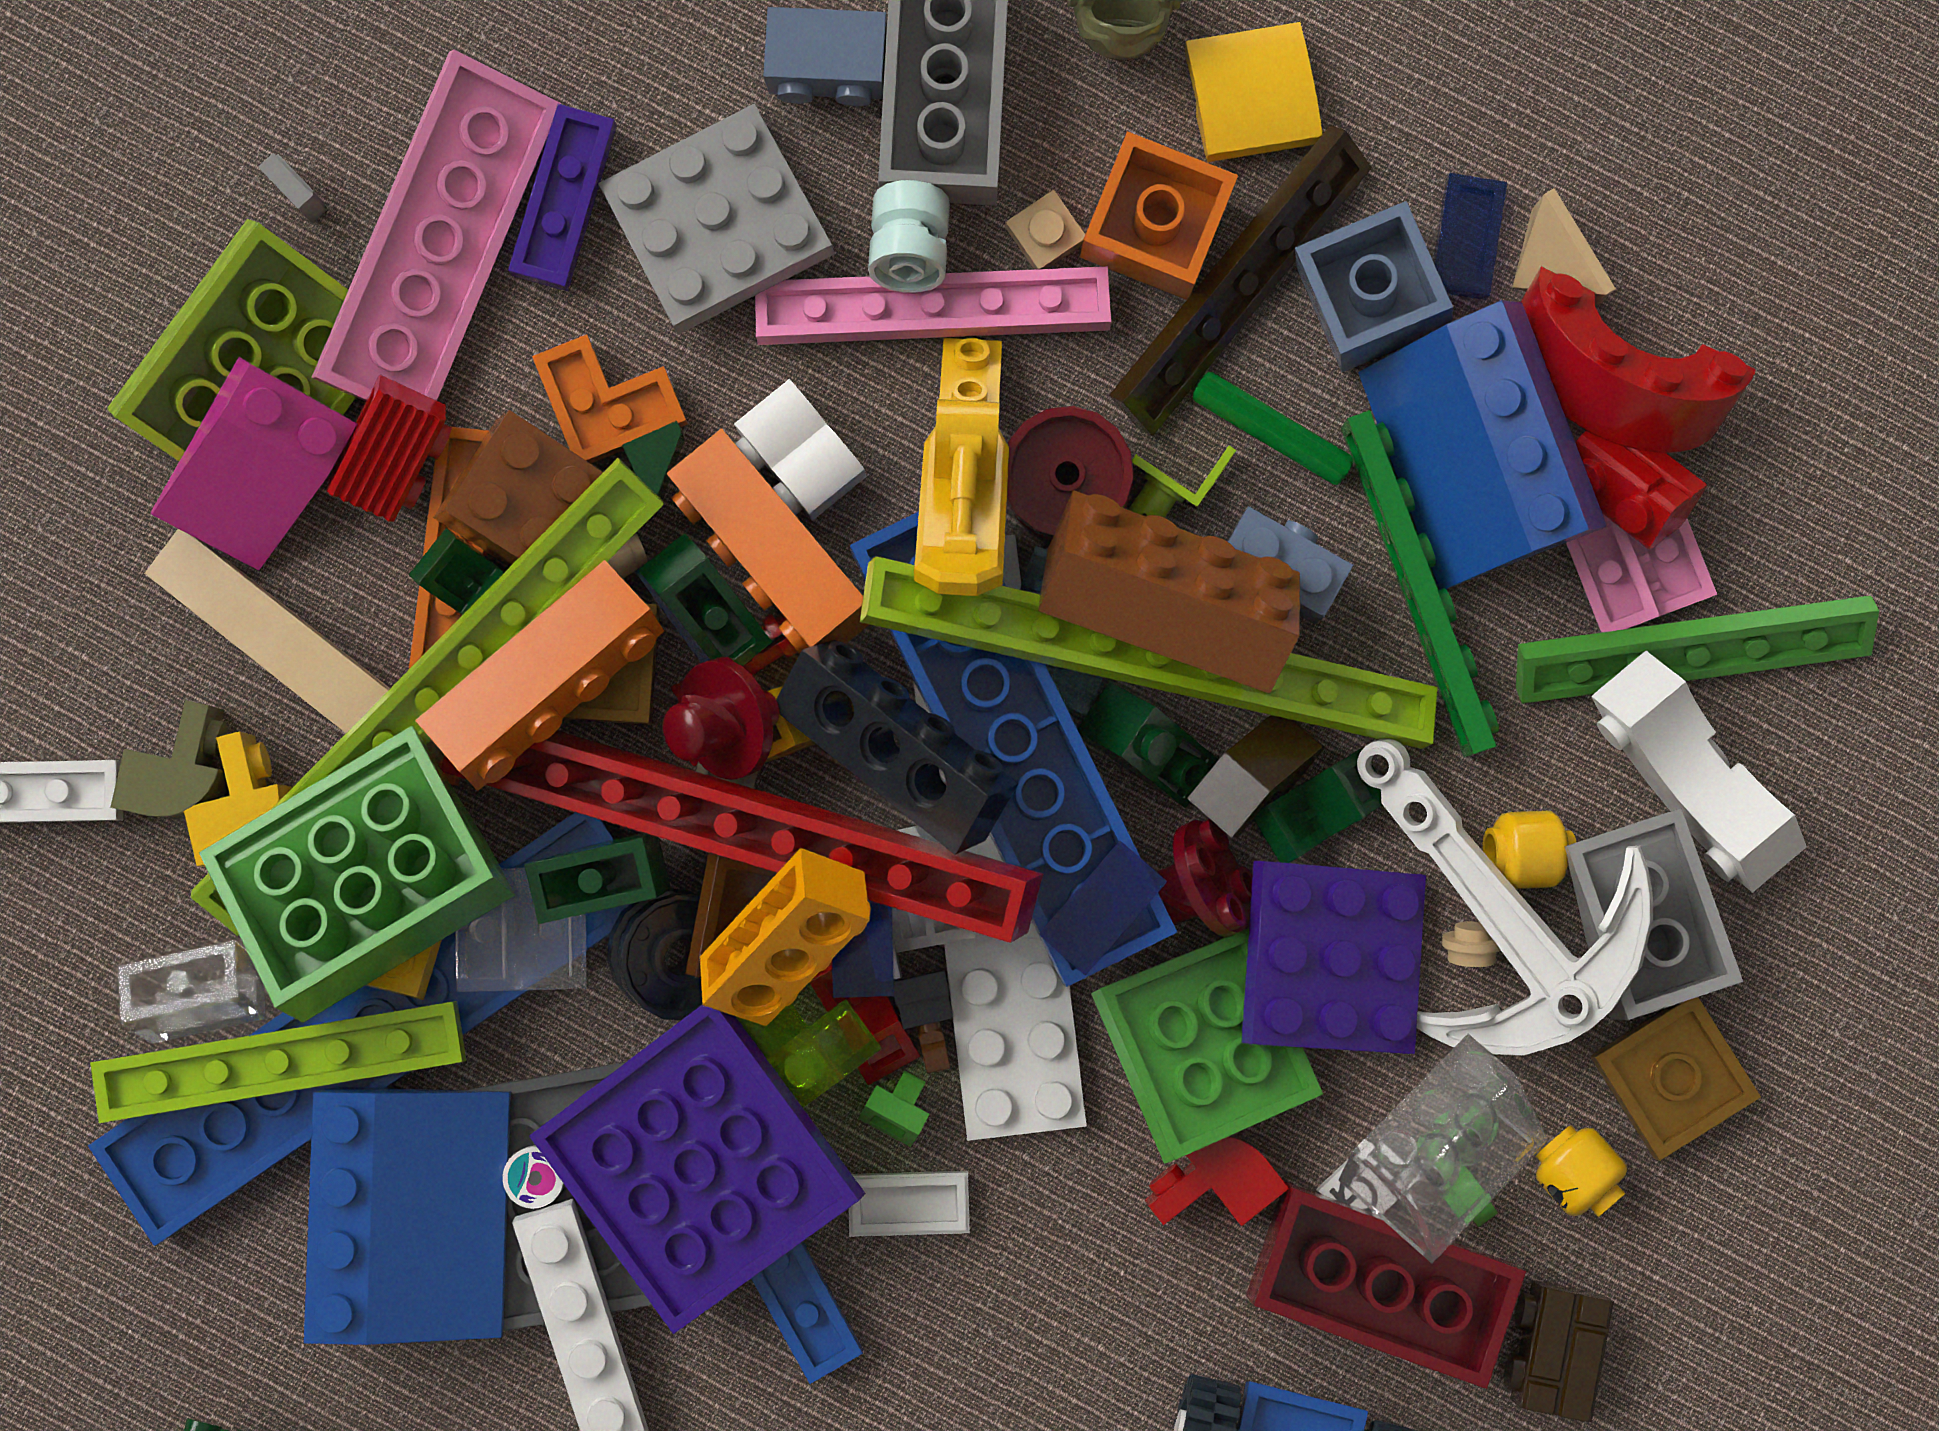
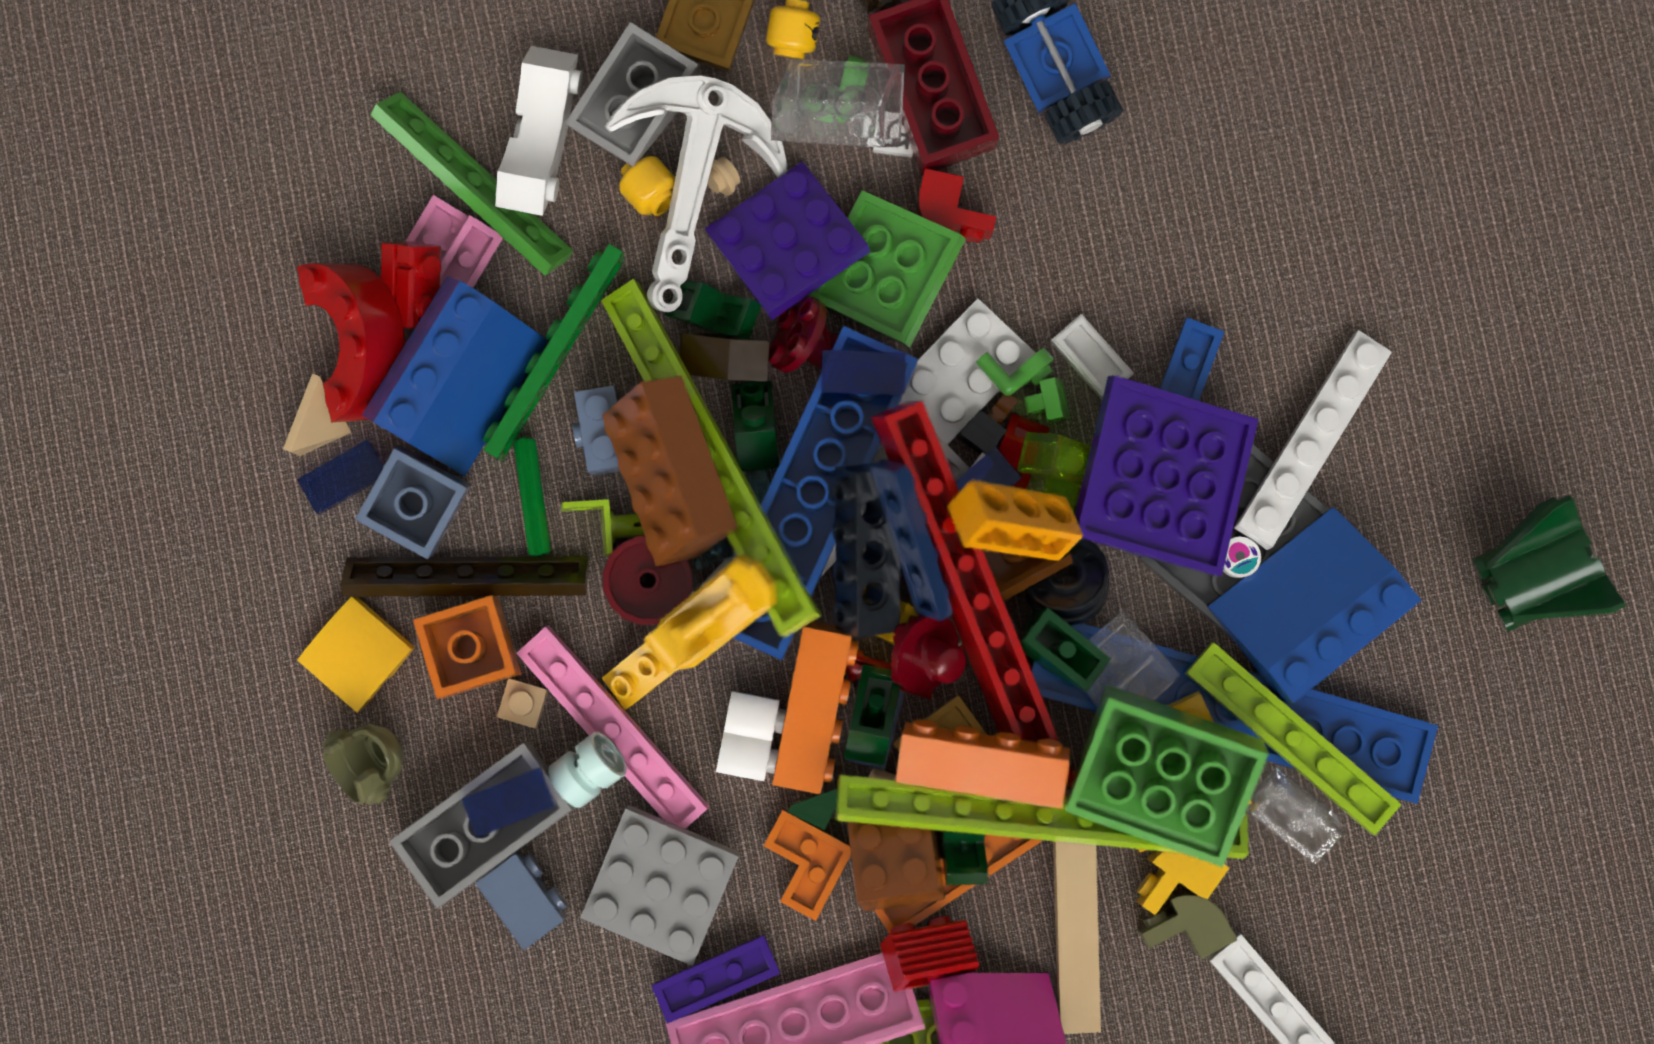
camera: 130 degrees left, 0 degrees up
none -> clear blue tile [462,767,556,838]
none -> dark blue plate [869,459,953,621]
none -> bright green plate [976,347,1055,396]

